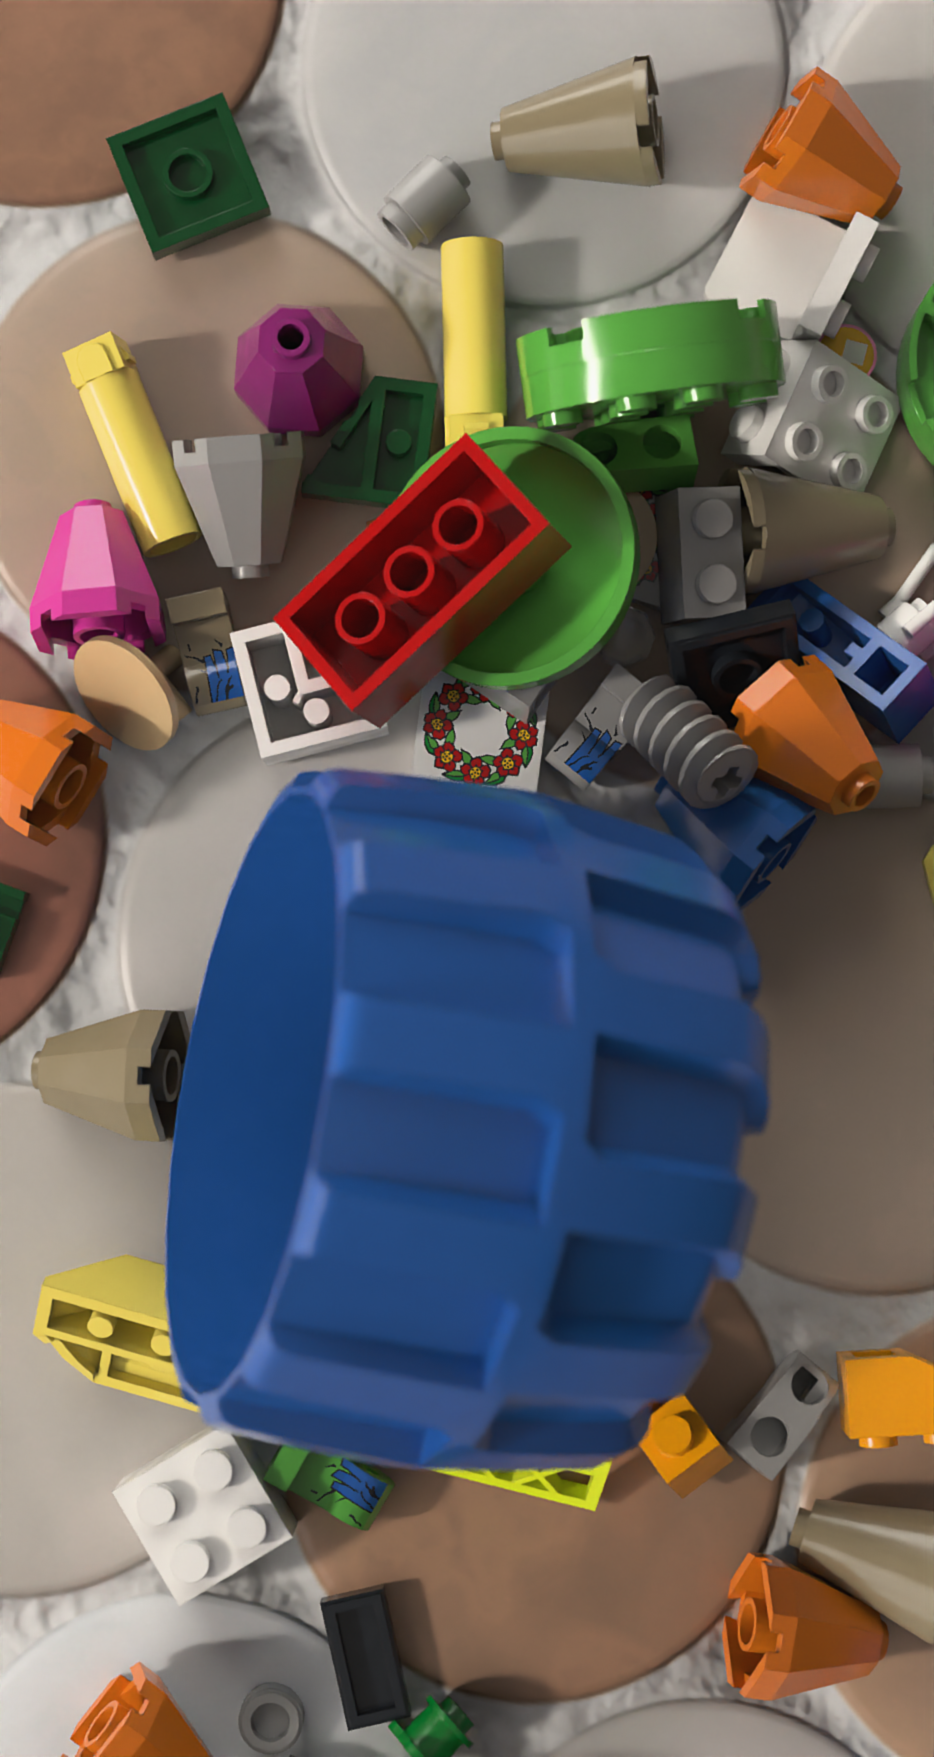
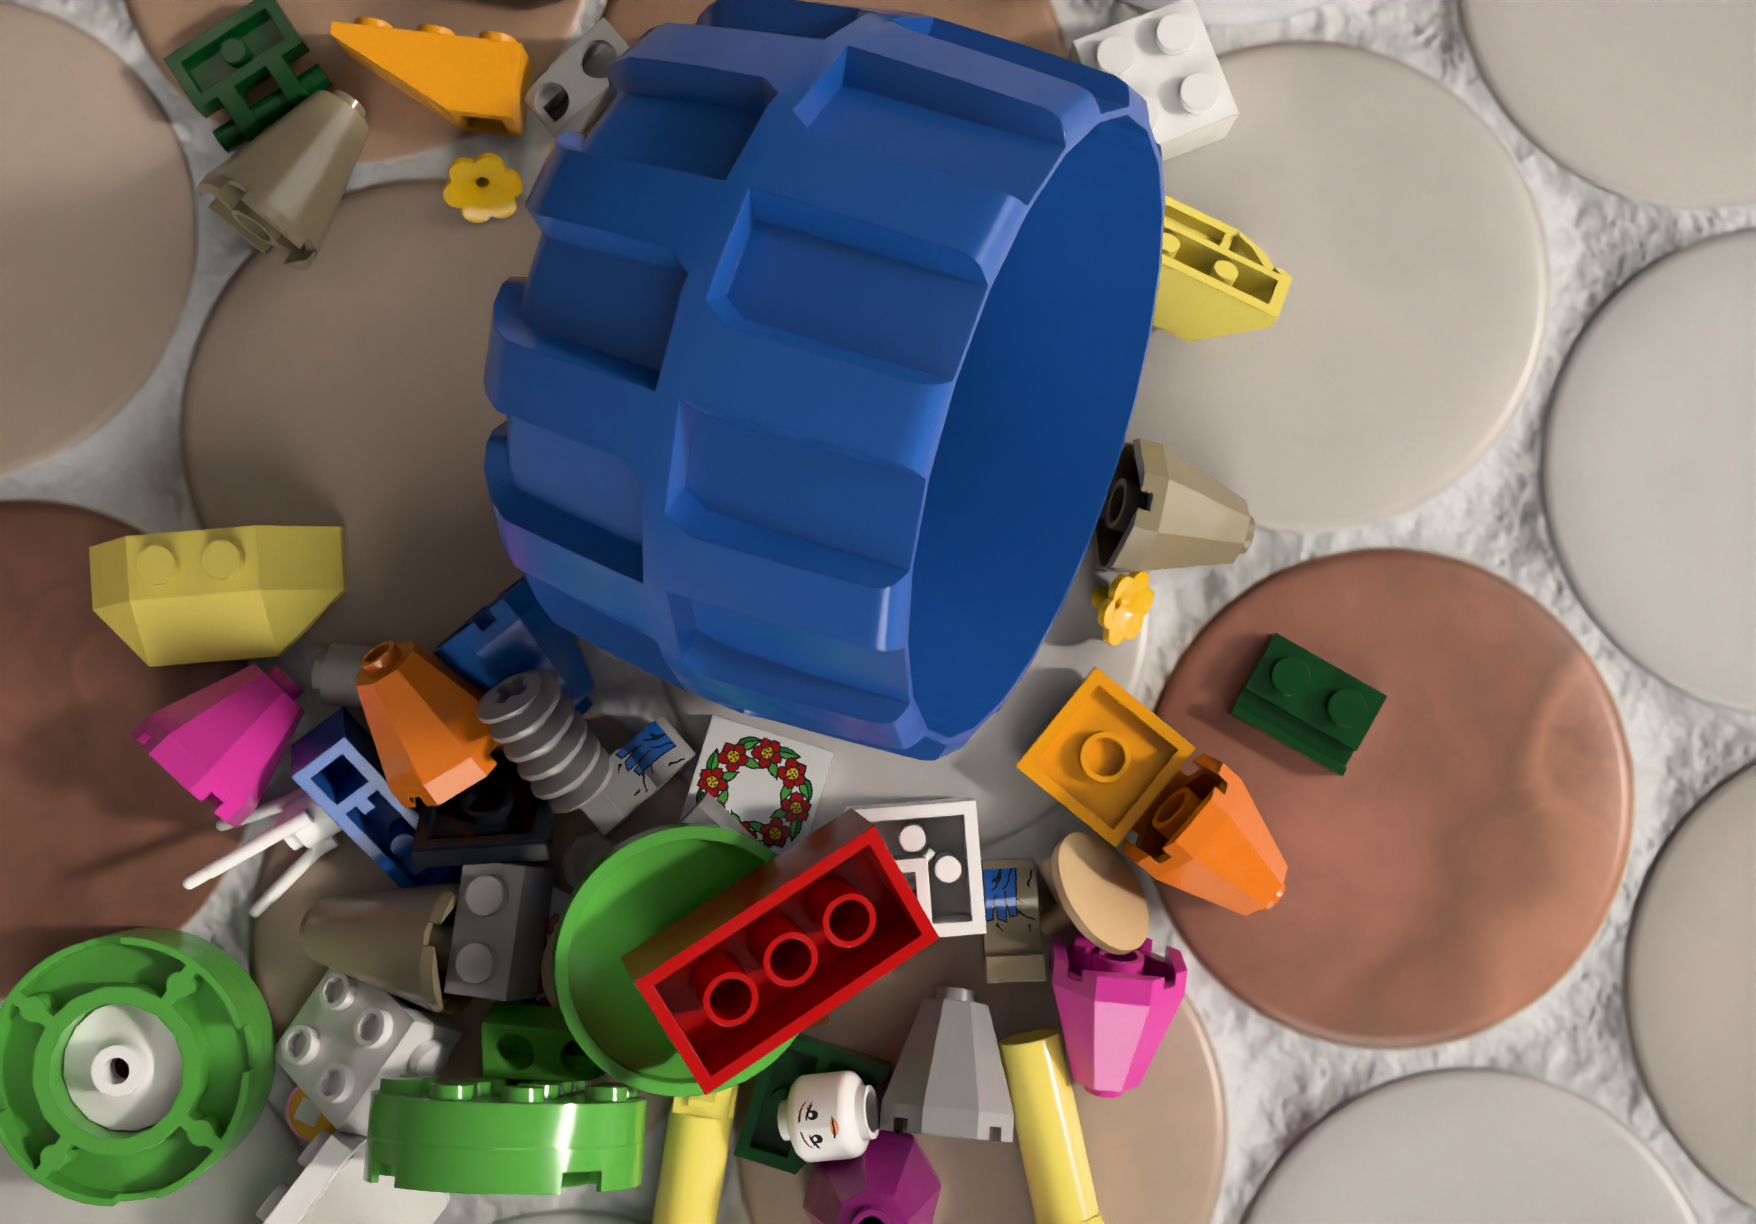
camera: 170 degrees left, 0 degrees up
none -> yellow plant [443,153,523,223]
none -> white head [777,1070,880,1162]
none -> light orange plate [1014,667,1196,848]
none -> yellow plant [1091,571,1154,646]

